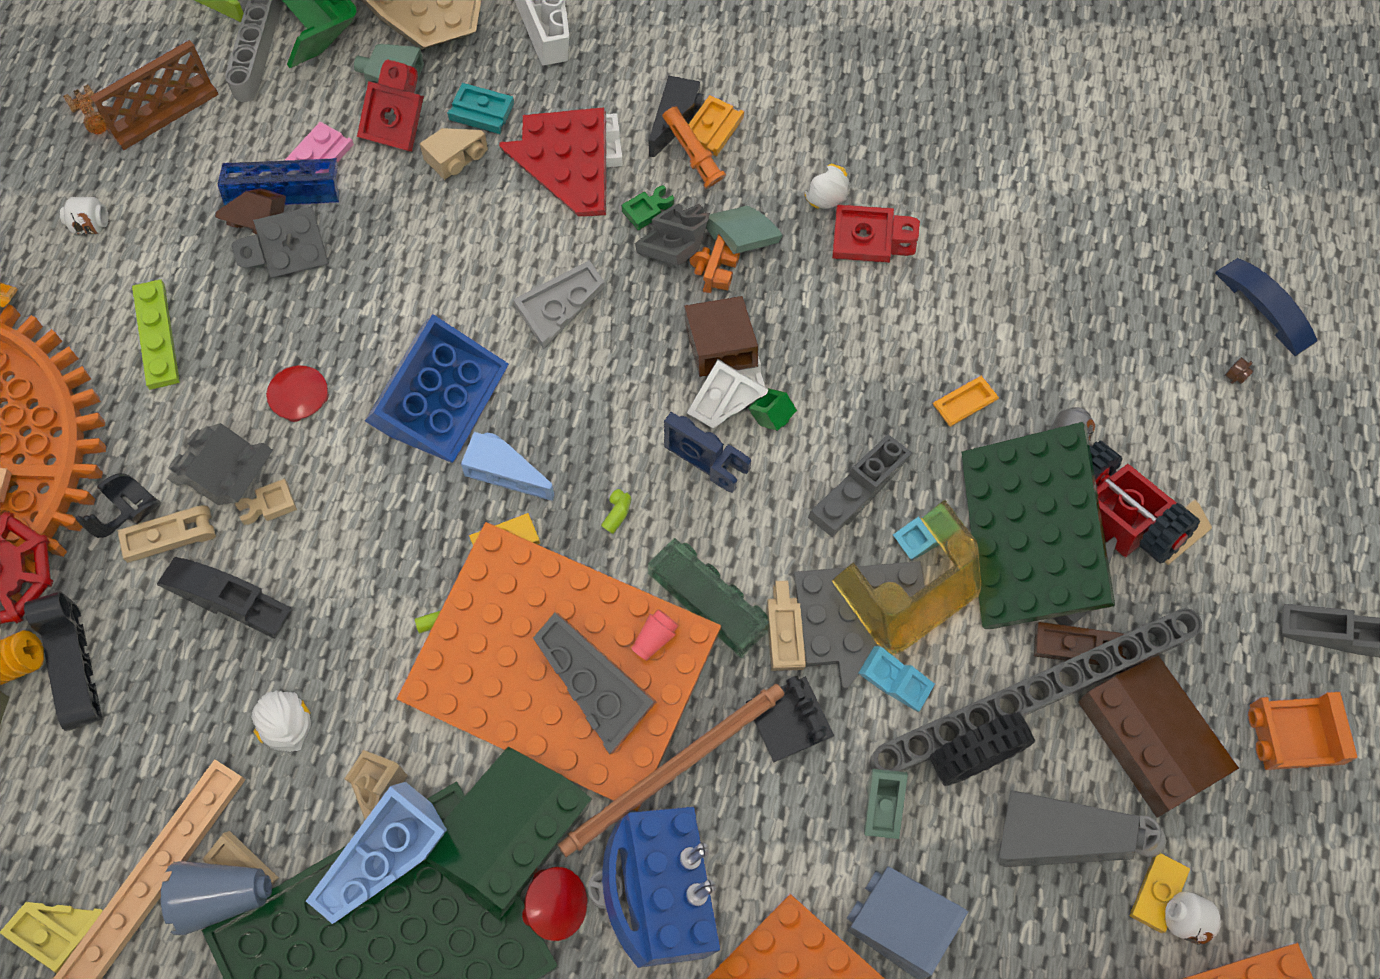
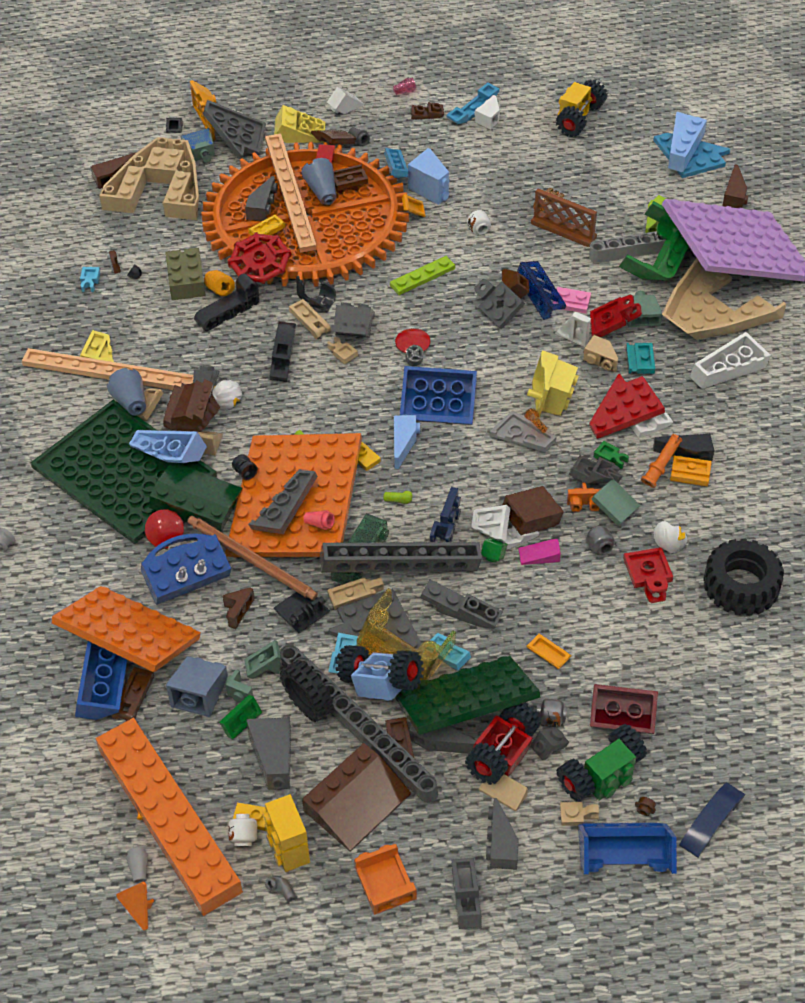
camera: 75 degrees right, 15 degrees down
none -> reddish brown slope [163,379,220,432]
none -> dark grey slope [193,366,219,388]
none -> green plate [219,695,262,740]
none -> reddish brown slope [223,587,255,629]
none -> sand green bracket [225,670,253,703]
none -> black wheel [232,454,258,480]
none -> yellow piece [263,794,310,872]
none -> flat silver arm [265,877,297,903]
none -> dark grey brick [320,542,482,573]
none -> brick [335,645,424,701]
none -> dark grey wheel [406,345,424,366]
none -> dark grey slope [486,798,519,870]
none -> dark pink slope [518,539,561,565]
none -> clear orange hinge [524,408,548,433]
none -> light yellow piece [527,350,579,418]
none -> dark grey bracket [531,727,569,760]
none -> white wing [555,312,591,347]
none -> brick [556,724,647,802]
none -> tan plate [560,802,599,826]
none -> blue windscreen [578,823,677,874]
none -> flat silver head [586,526,615,555]
none -> dark red slope [590,684,658,734]
none -> black tyre [703,539,784,616]

